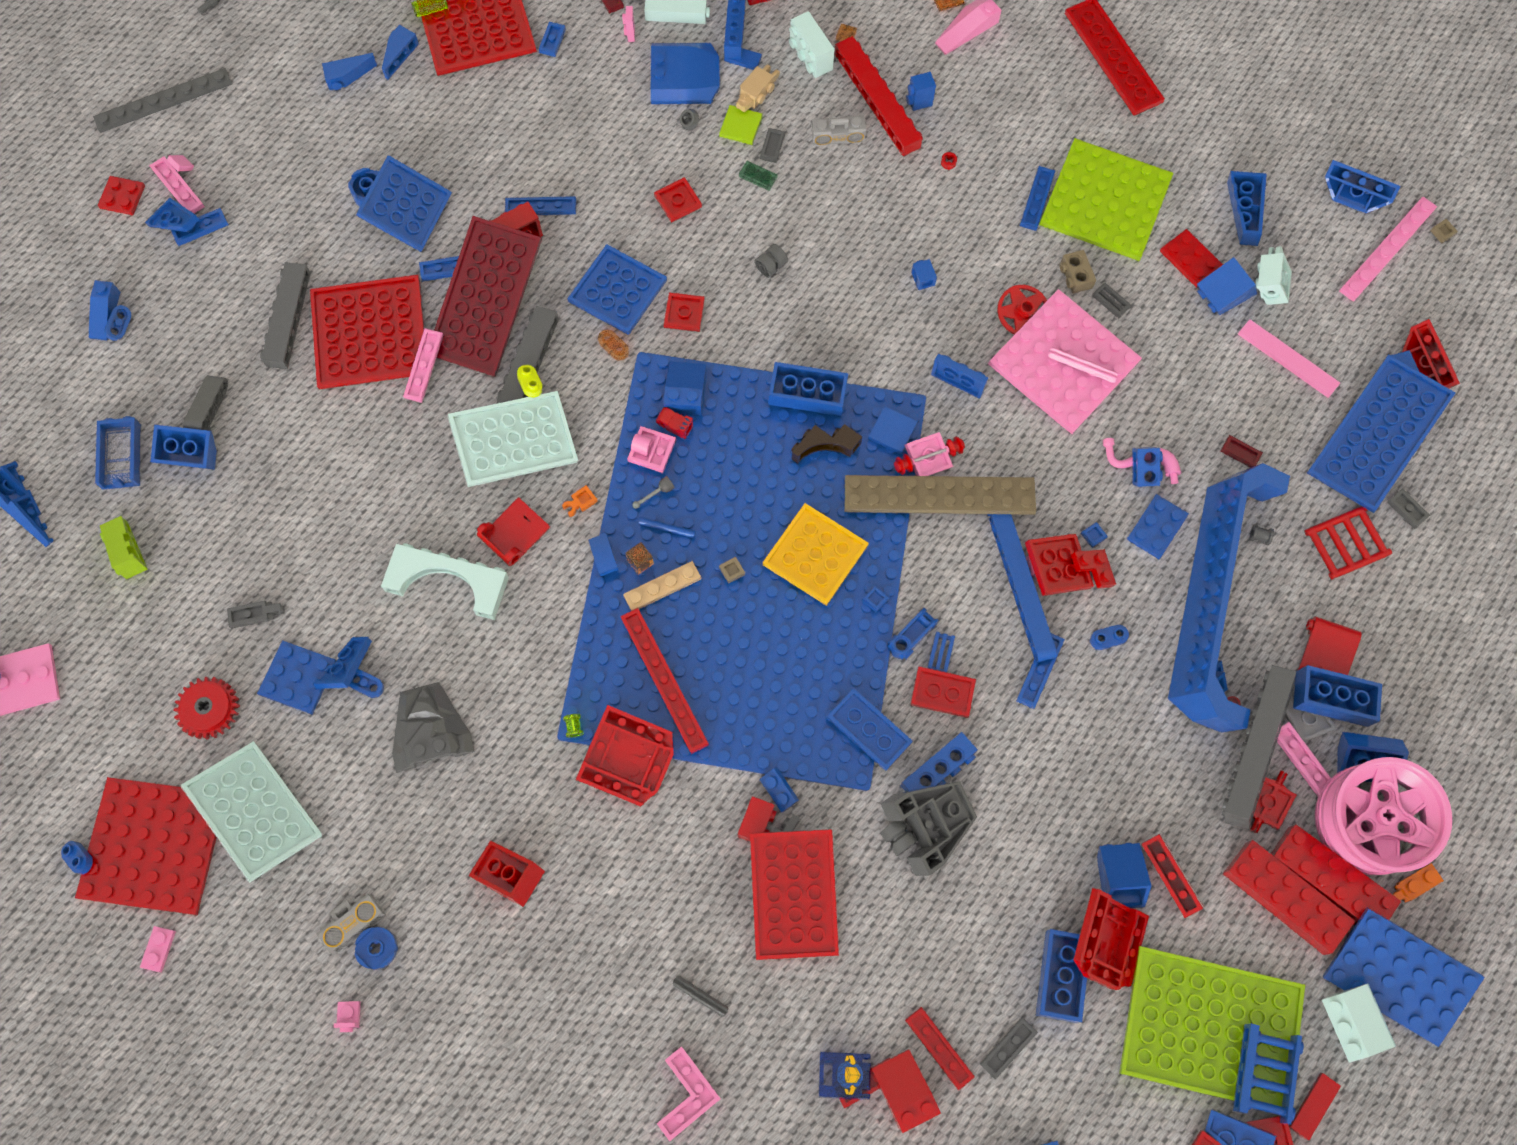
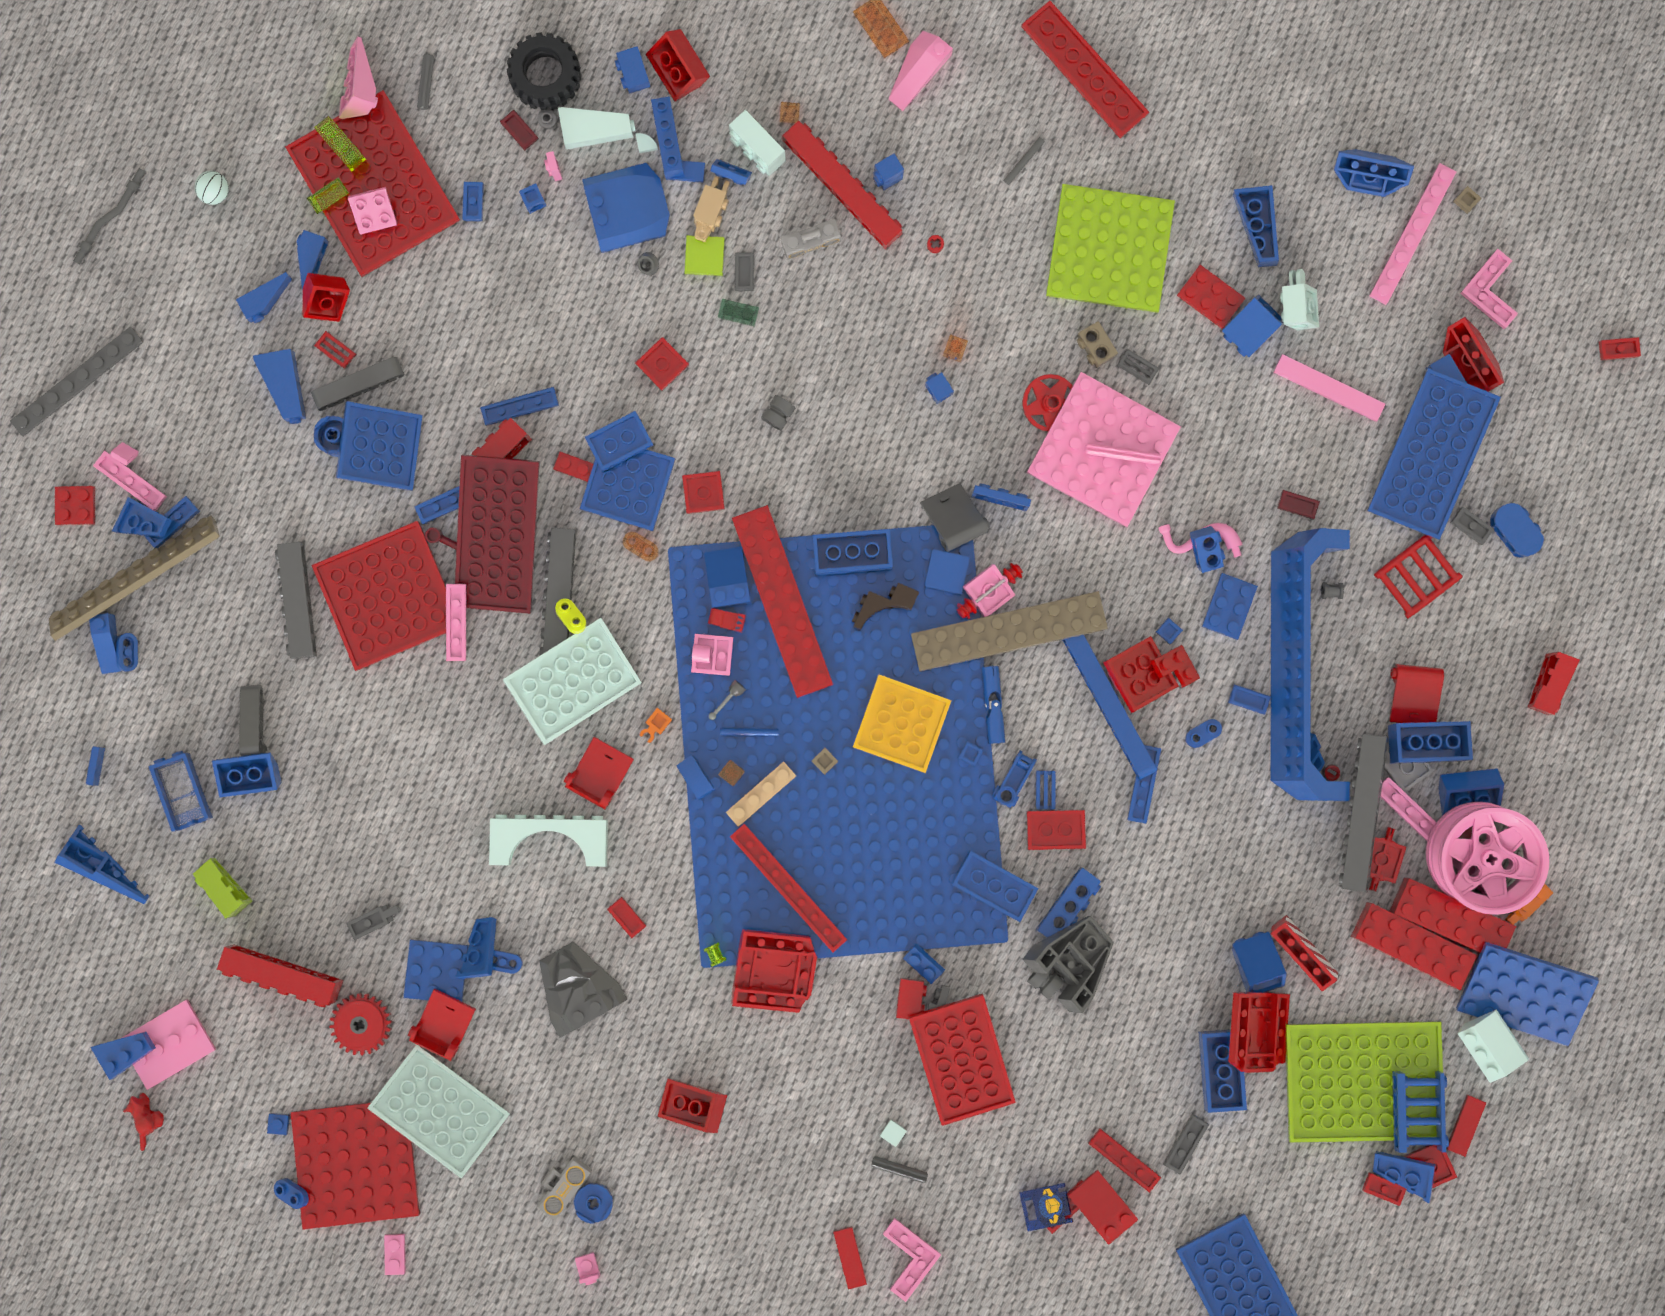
camera: 15 degrees left, 15 degrees up
blue tile [1020,166,1055,231] -> none
none -> dark tan plate [49,515,220,641]
none -> blue tile [86,746,105,786]
none -> red brick [217,944,344,1008]
none -> blue slope [253,349,306,424]
none -> blue plate [267,1113,290,1135]
none -> red slope [302,273,350,322]
none -> dark grey beam [311,357,404,411]
none -> red tile [314,331,357,369]
none -> bright pink plate [348,187,397,234]
none -> red door [408,988,476,1061]
none -> dark red bar [425,528,457,550]
none -> blue brick [519,183,546,214]
none -> red plate [553,451,593,482]
none -> blue plate [585,411,653,472]
none -> red tile [607,897,647,939]
none -> light aqua tile [635,133,658,153]
none -> blue plate [710,159,752,185]
none -> red plate [732,505,833,698]
none -> red tile [833,1226,867,1290]
none -> light aqua tile [880,1119,907,1147]
none -> dark grey door [920,483,990,552]
none -> clear orange brick [943,334,968,363]
none -> blue piece [982,666,1006,744]
none -> dark grey bar [1003,137,1045,185]
none -> blue tile [1228,684,1271,715]
none -> bright pink plate [1460,249,1518,329]
none -> blue brick [1490,503,1544,558]
none -> red wedge [1527,652,1580,715]

